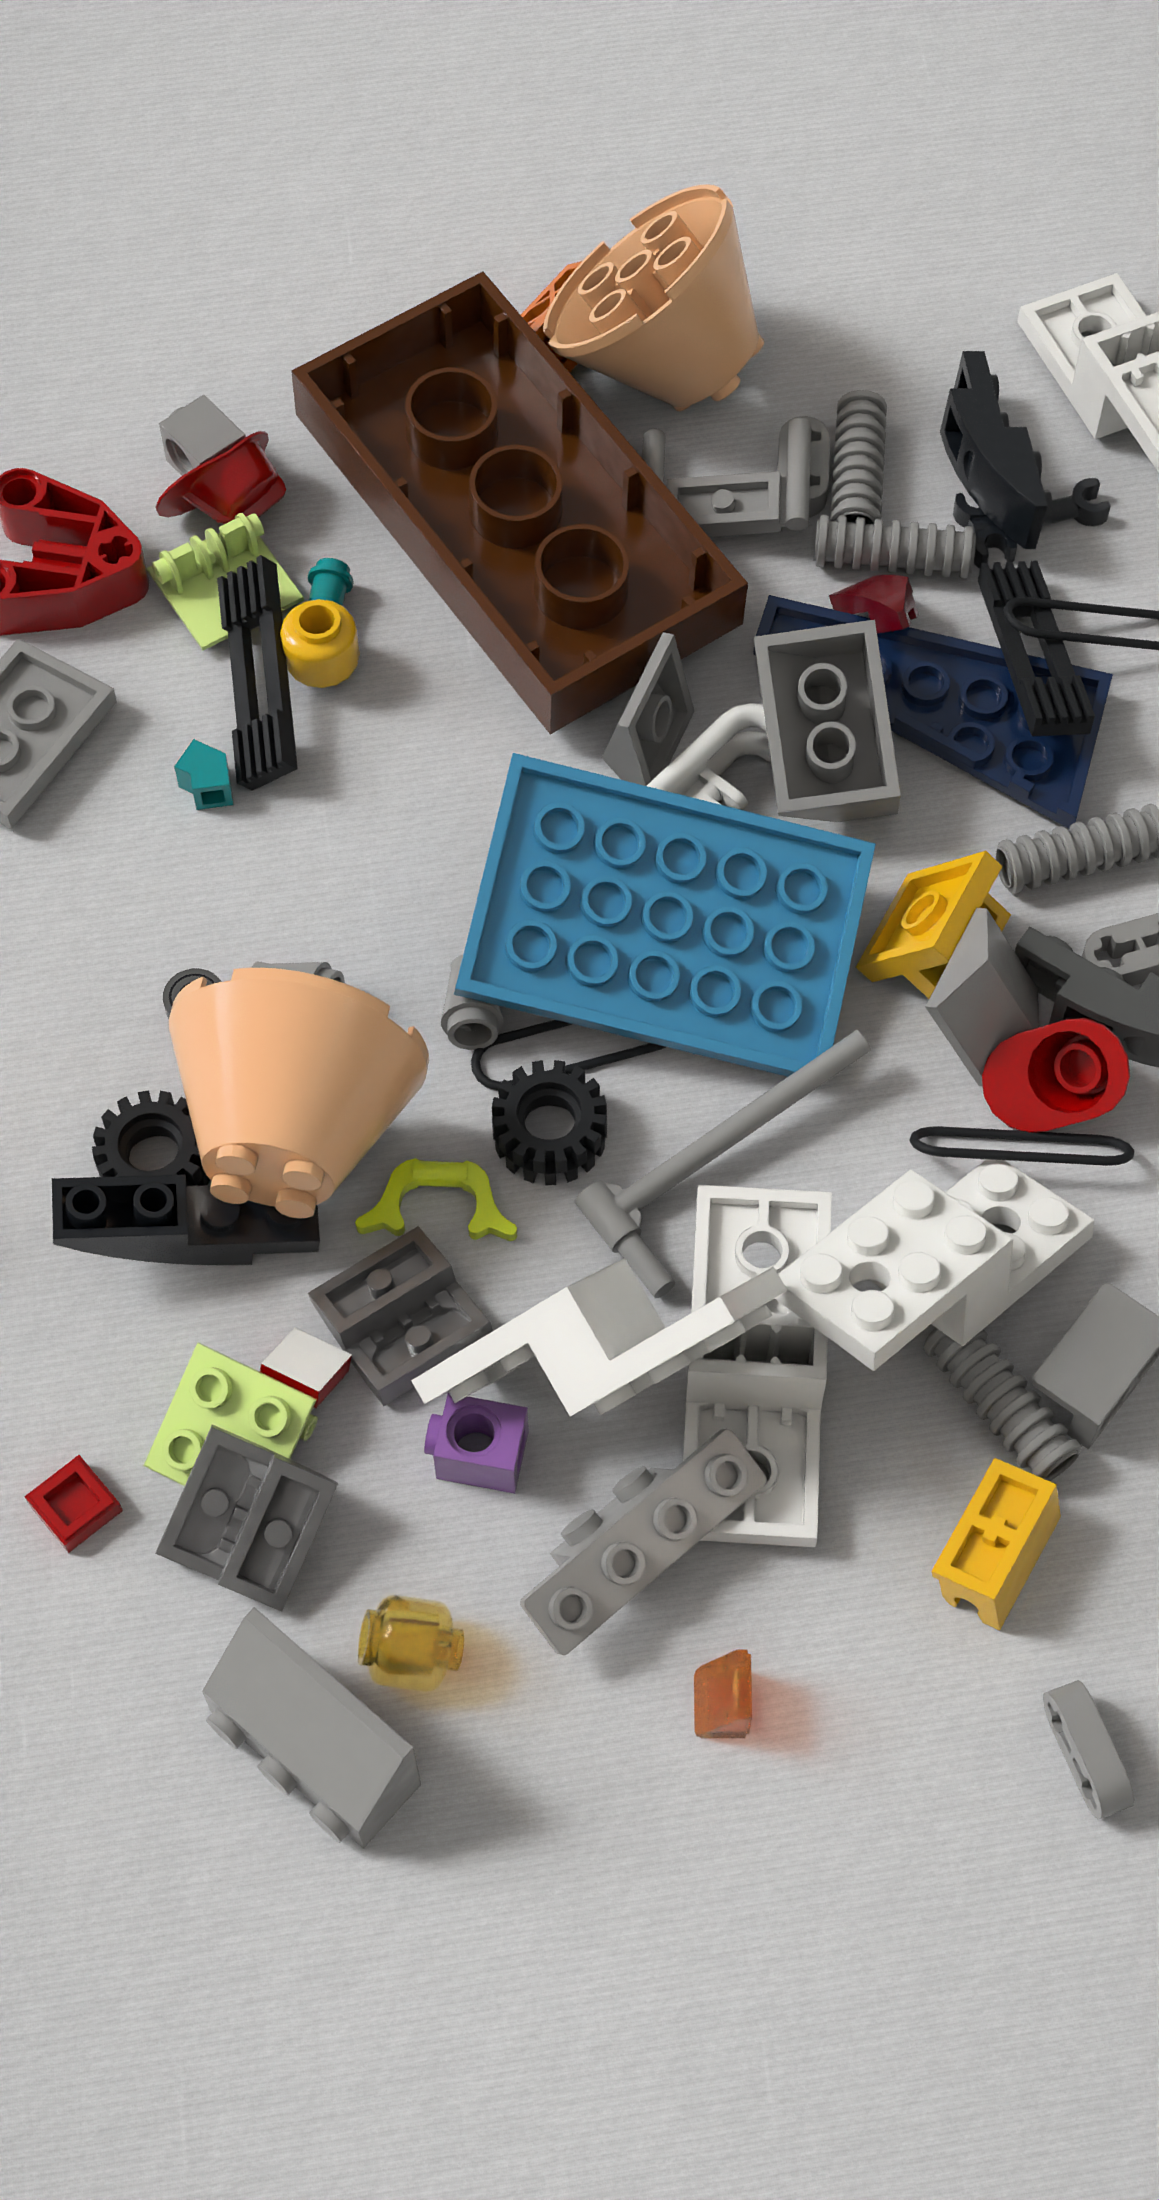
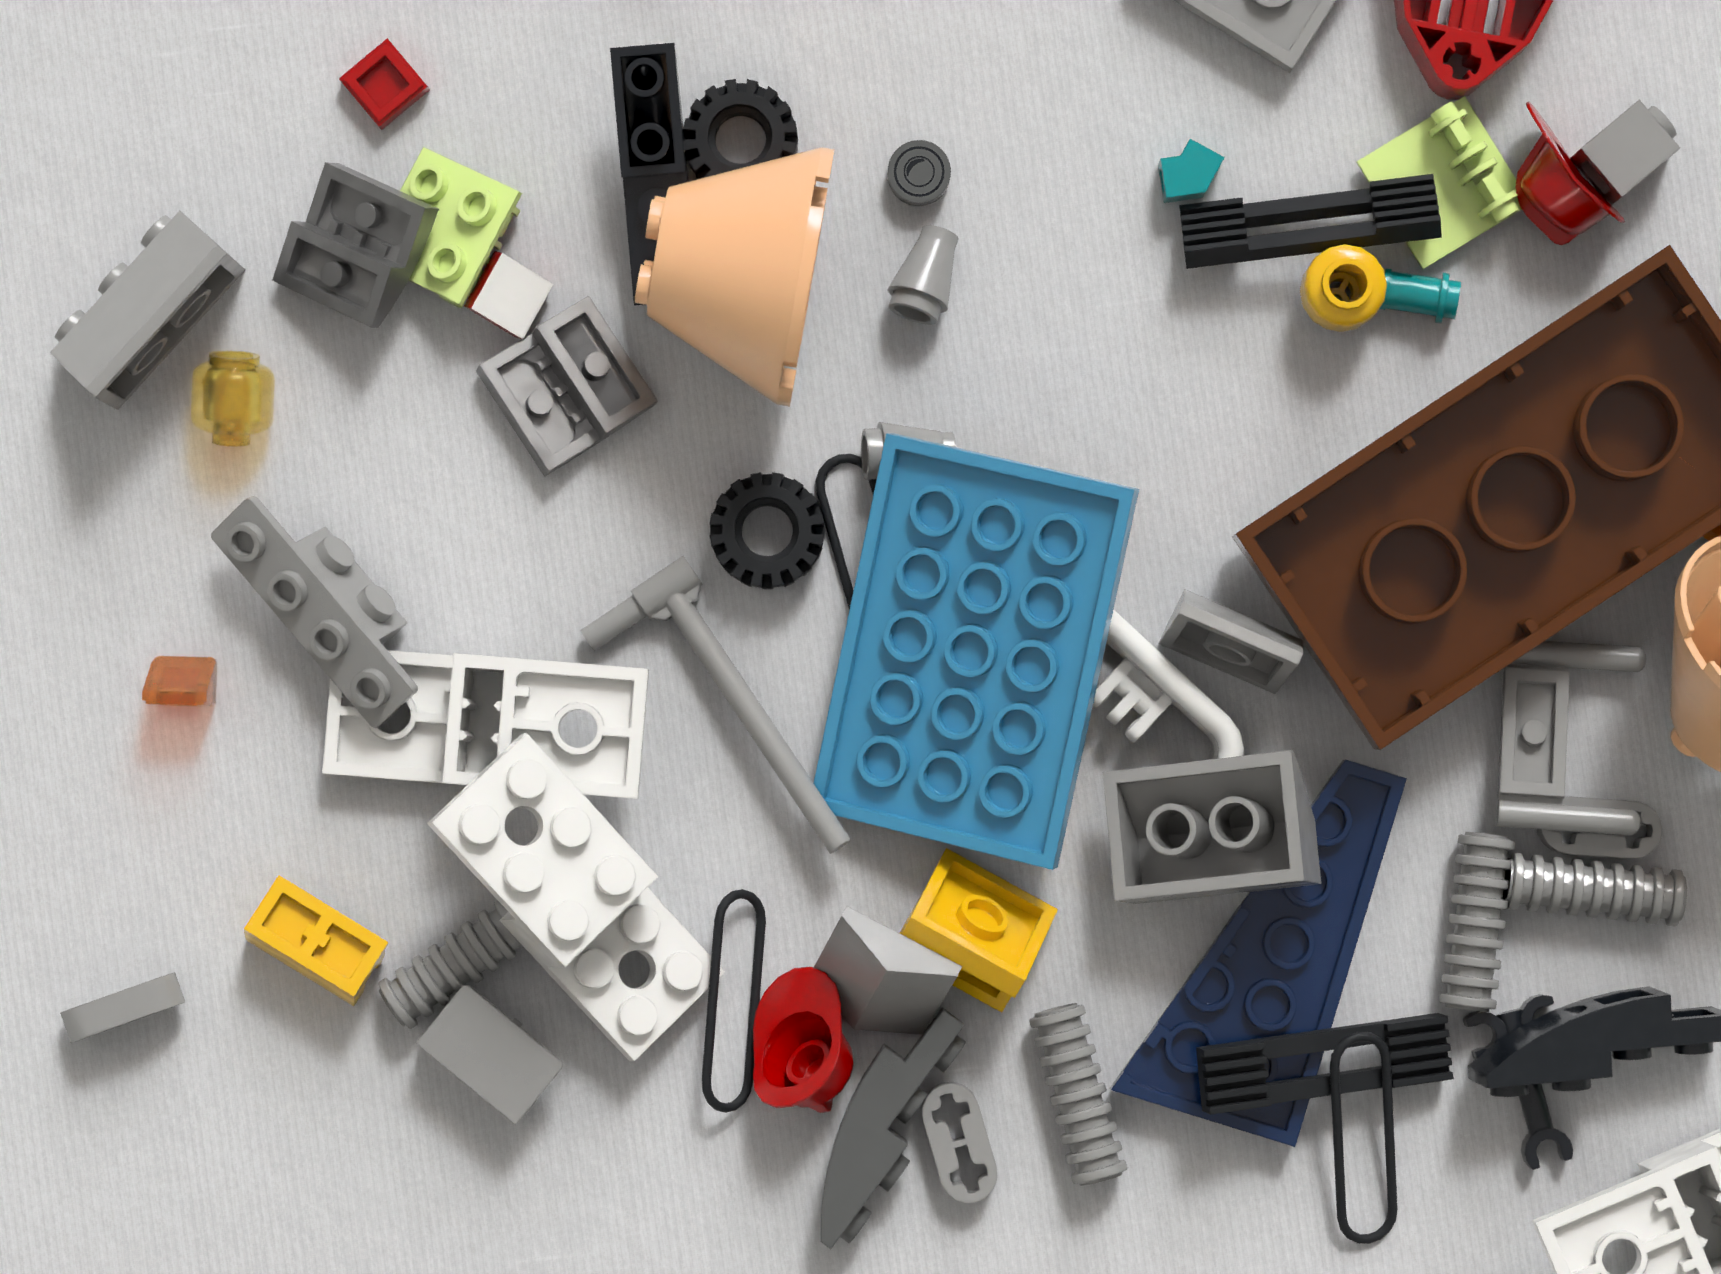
camera: 90 degrees right, 25 degrees up
neon yellow helmet [355,1158,517,1241] -> none
white bracket [411,1258,788,1416] -> none
medium lavender brick [424,1393,529,1494] -> none
dark red slope [829,575,919,634] -> none

